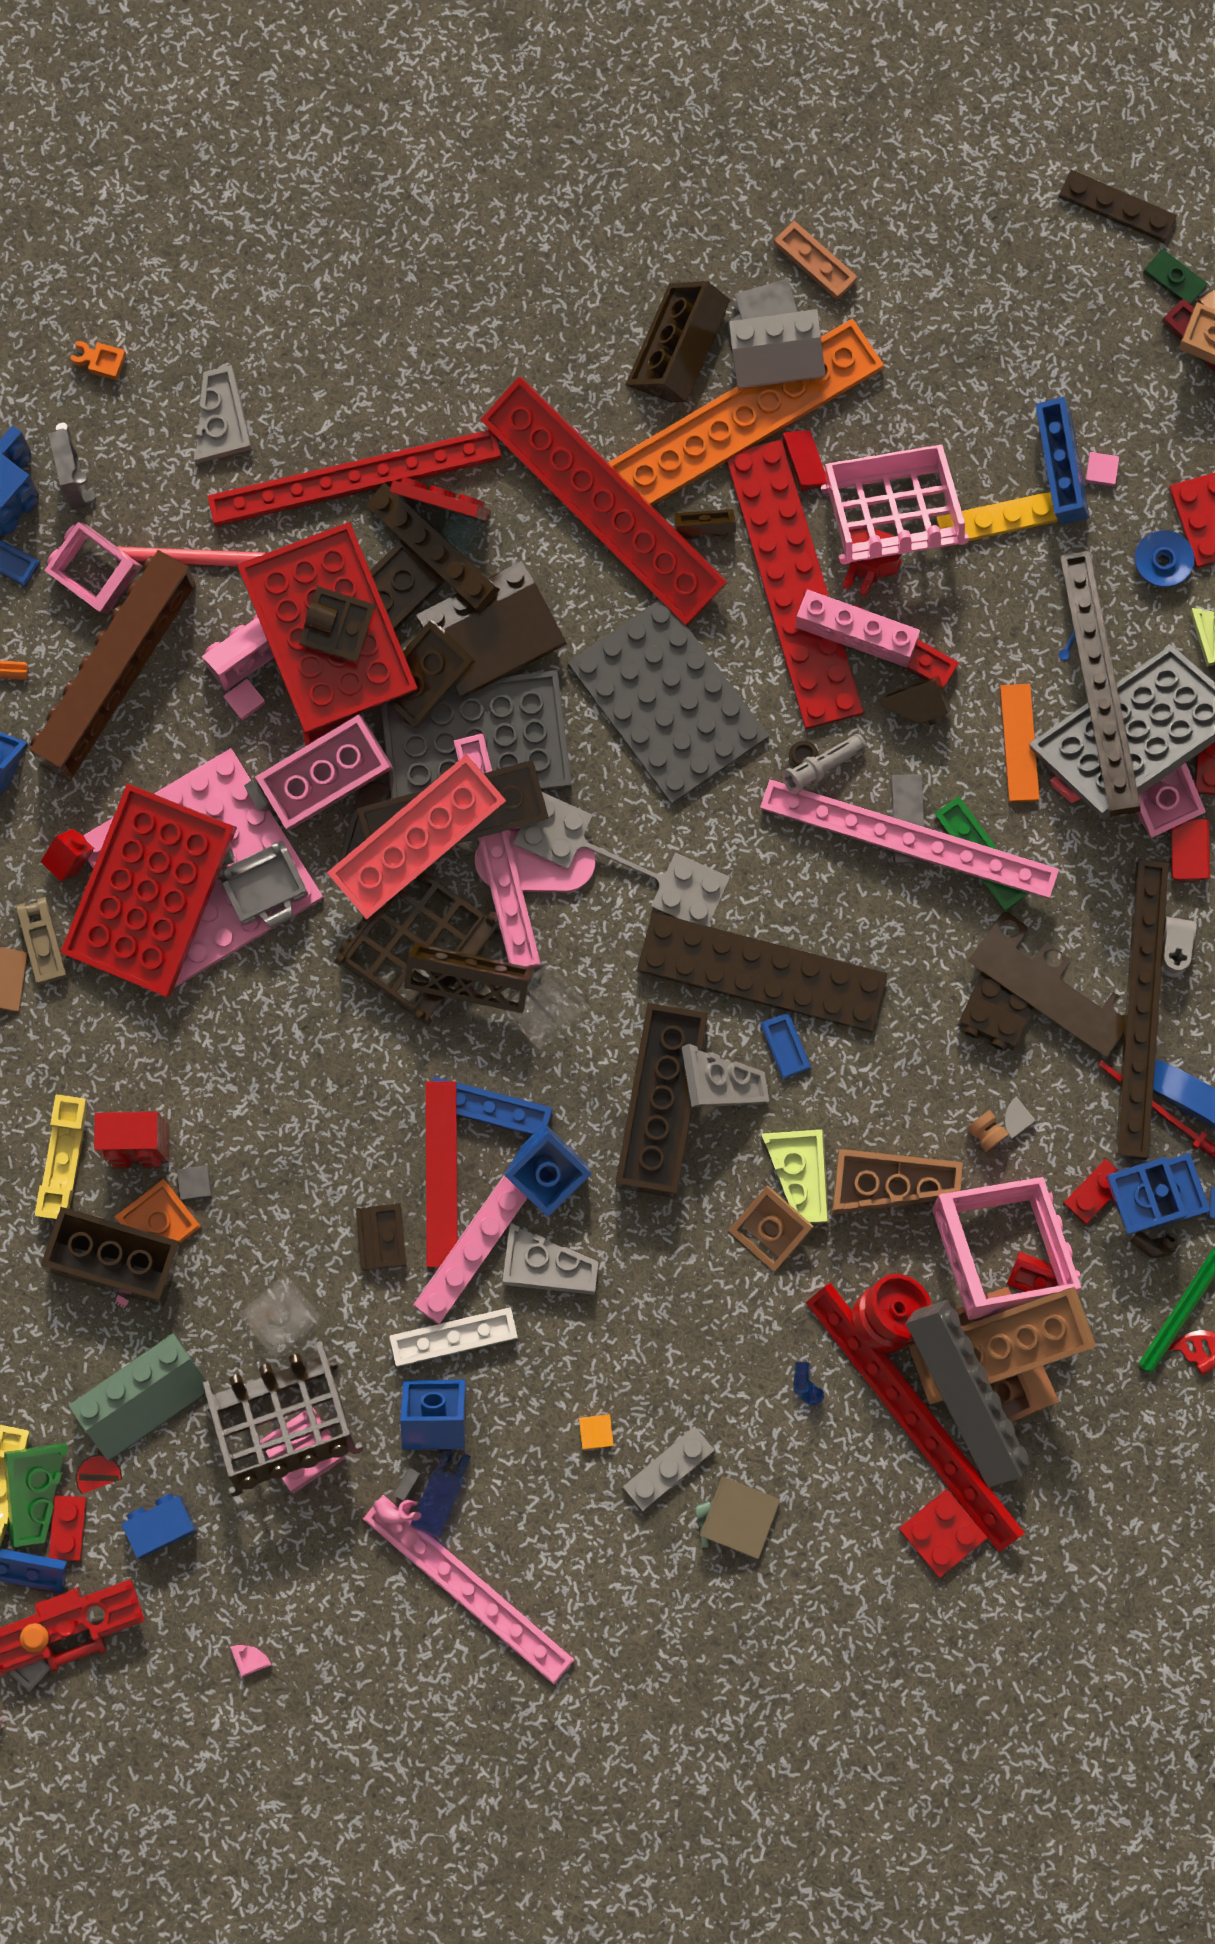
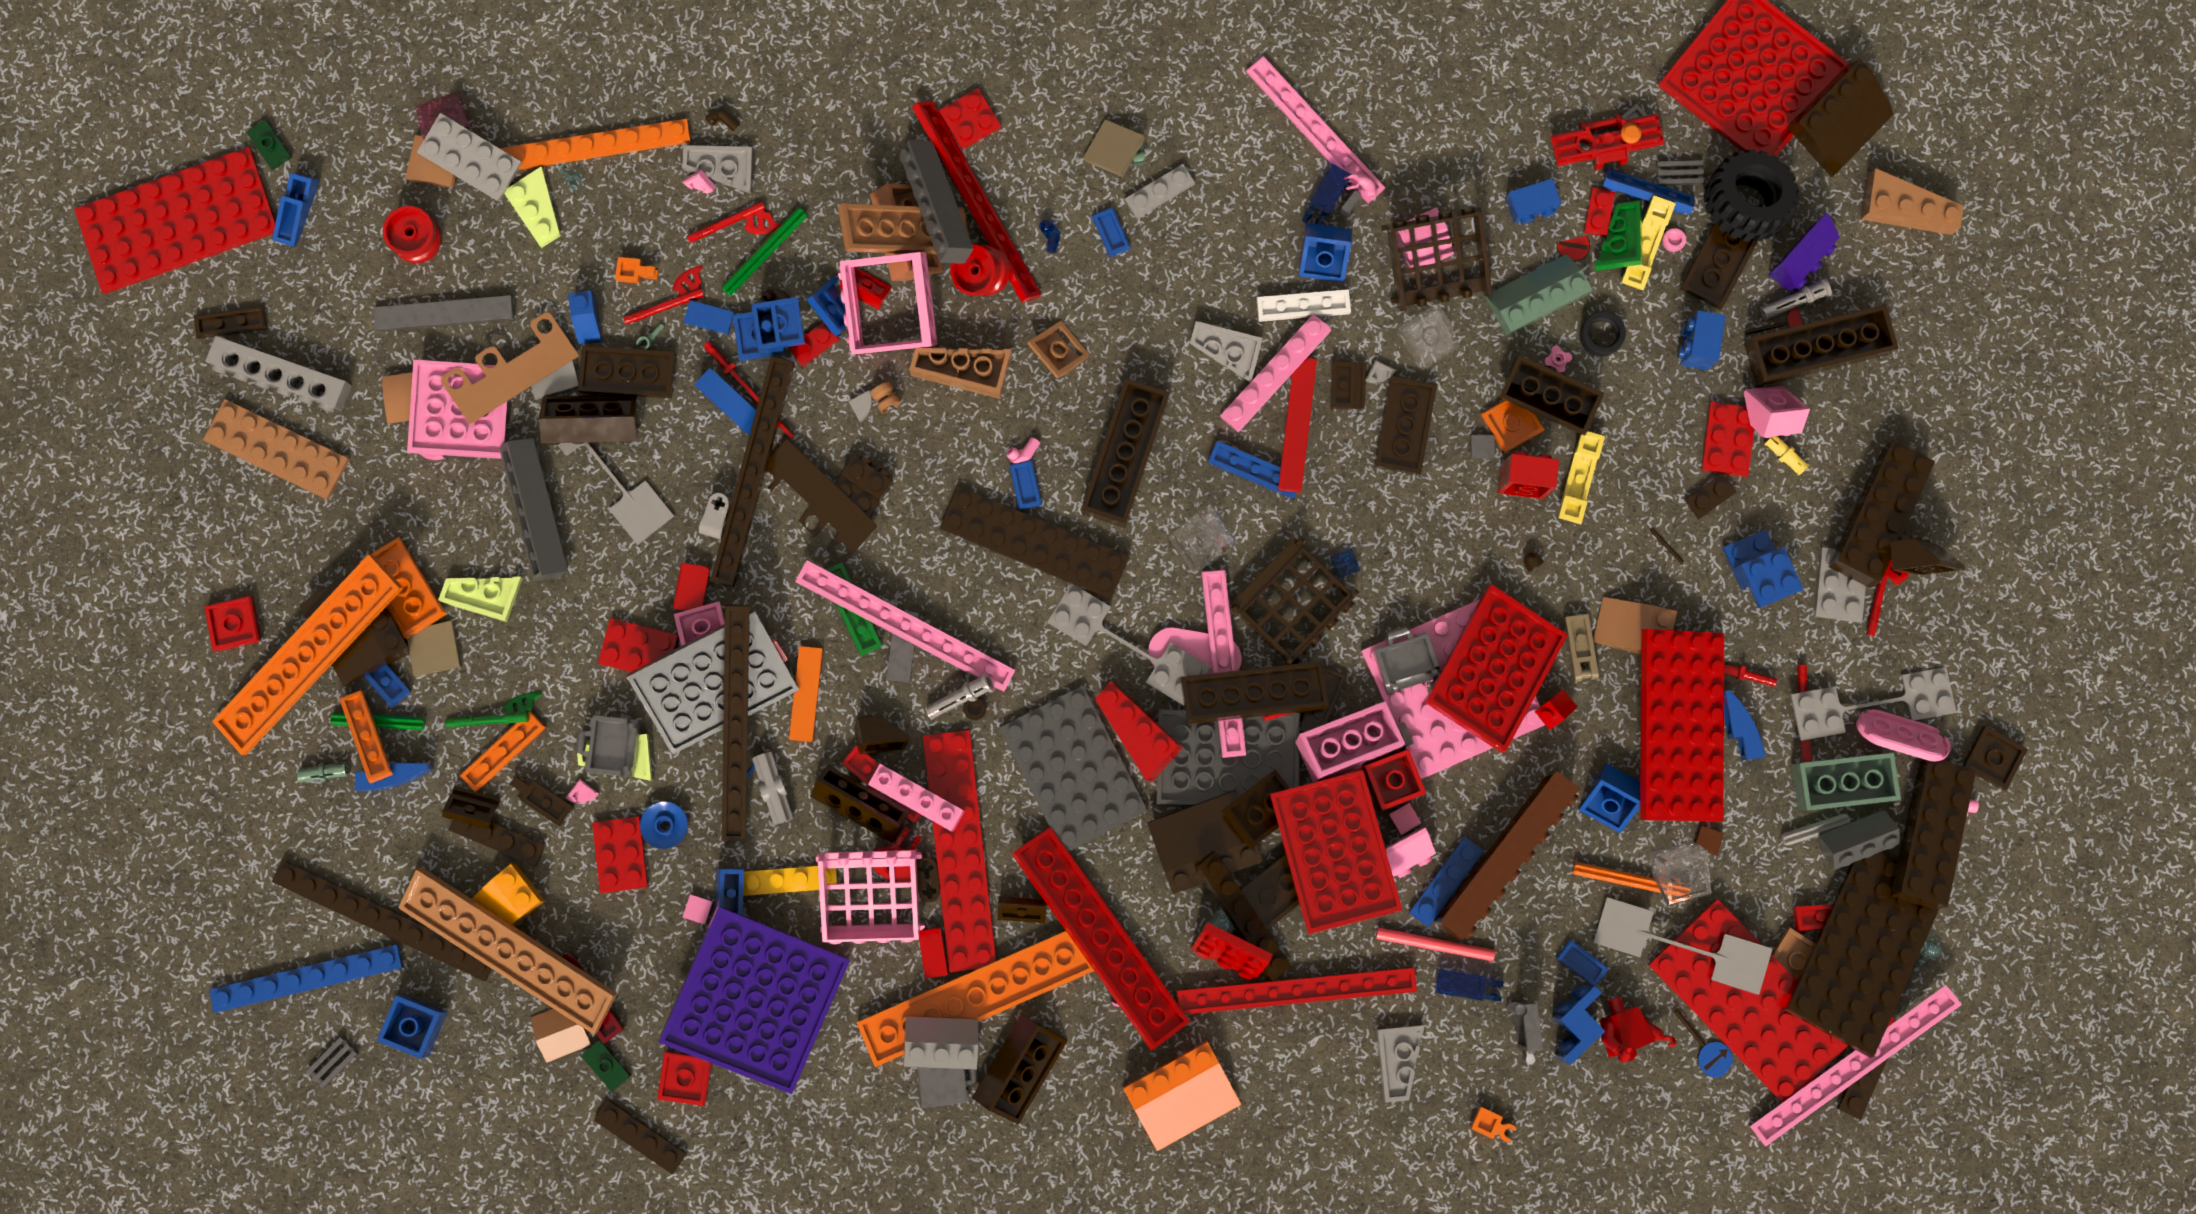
camera: 175 degrees left, 5 degrees up
bright pink window [44,522,143,614] -> none
bright pink tile [230,1645,272,1677] -> none
dark brown plate [299,586,375,664] -> none
coral plate [327,754,506,919] -> none
dark brown fence [404,943,534,1014] -> none
blue slope [504,1123,592,1217] -> none
light orange tile [579,1414,614,1450] -> none
light grey wing [682,1044,770,1107] -> none
yellowish green wing [761,1129,829,1224] -> none
nougat plate [774,221,858,301] -> none
none -> red plate [657,1051,712,1106]
none -> dark purple plate [658,905,850,1094]
none -> light grey piece [752,752,794,825]
none -> blue wing [807,276,847,337]
none -> dark brown brick [810,764,910,843]
none -> dark brown beam [917,857,940,902]
none -> bright pink arm [1006,437,1040,463]
none -> blue tile [1091,207,1131,258]
none -> red wedge [1095,681,1184,782]
none -> slope [1123,1040,1241,1151]
none -> clear blue tile [1330,549,1360,579]
none -> red brick [1362,749,1426,811]
none -> light grey tile [1365,360,1396,384]
none -> dark brown plate [1374,376,1437,476]
none -> blue plate [1409,837,1484,927]
none -> clear blue hinge [1434,969,1504,1002]
none -> dark brown hinge [1524,553,1544,572]
none -> bright pink plate [1544,346,1572,373]
none -> black tyre [1579,311,1626,357]

